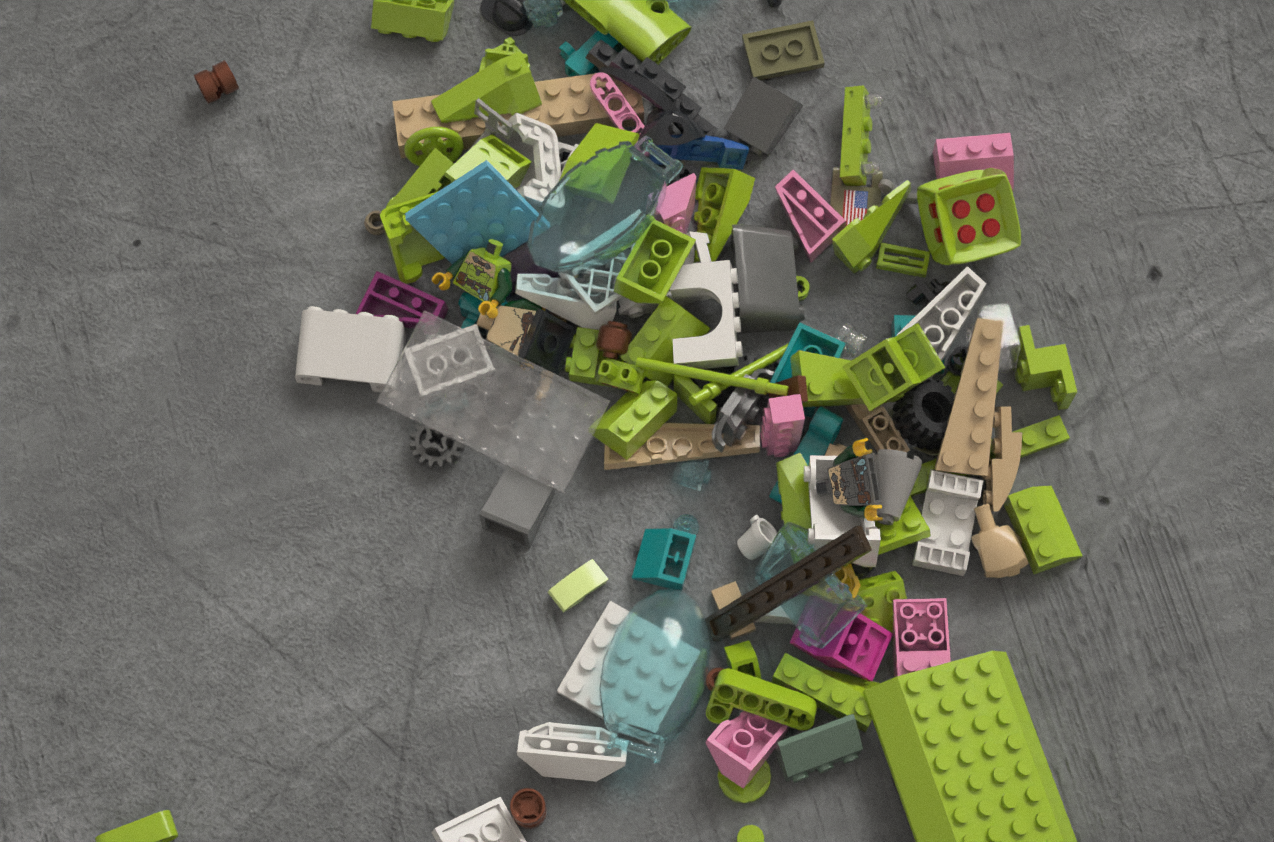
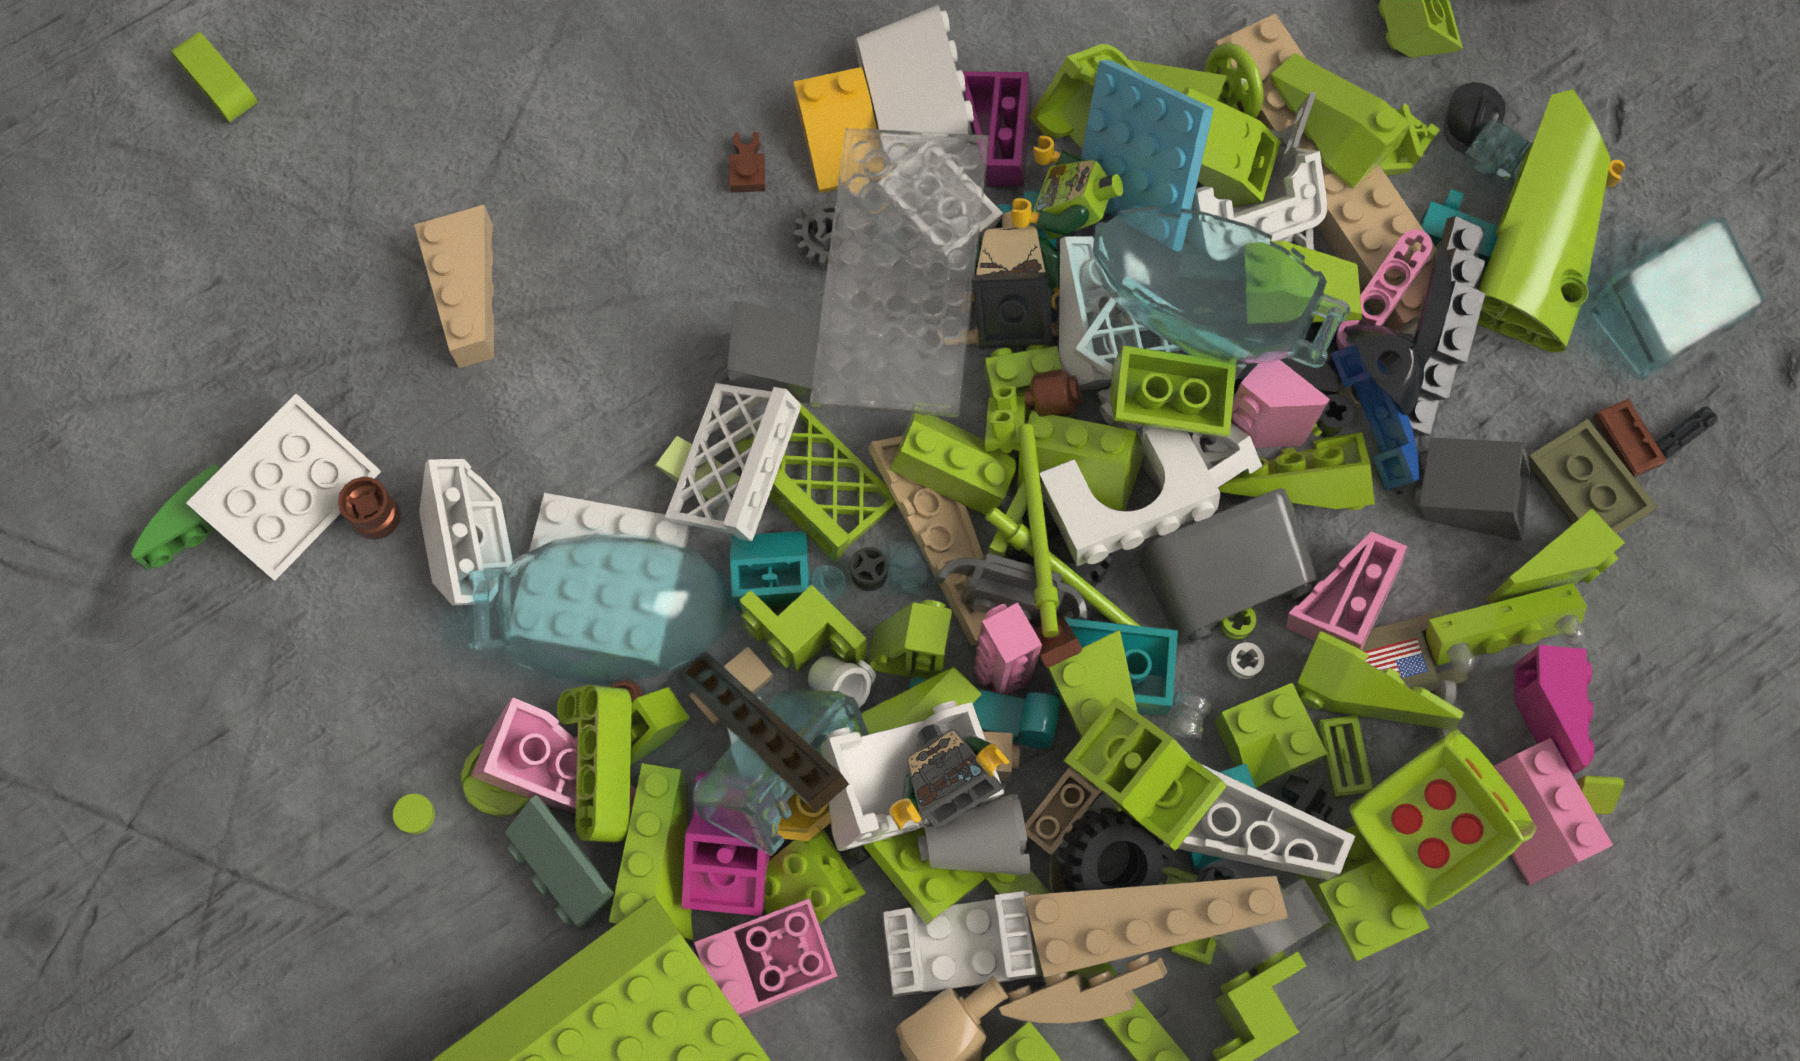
camera: 70 degrees right, 0 degrees up
none -> tan wedge [414,205,494,368]
none -> white fence [665,383,801,542]
none -> copper plate [729,132,766,193]
none -> lime fence [733,401,897,563]
none -> lime bracket [739,585,867,673]
none -> yellow slope [794,67,887,193]
none -> pearl dark grey wheel [850,547,888,592]
none -> lime wedge [867,600,952,679]
none -> lime slope [1214,683,1327,789]
none -> white bush [1227,642,1264,679]
none -> lime bracket [1295,825,1430,963]
none -> lime slope [1486,509,1625,604]
none -> dark pink slope [1514,645,1594,775]
none -> lime slope [1576,775,1624,814]
none -> copper plate [1593,398,1667,478]

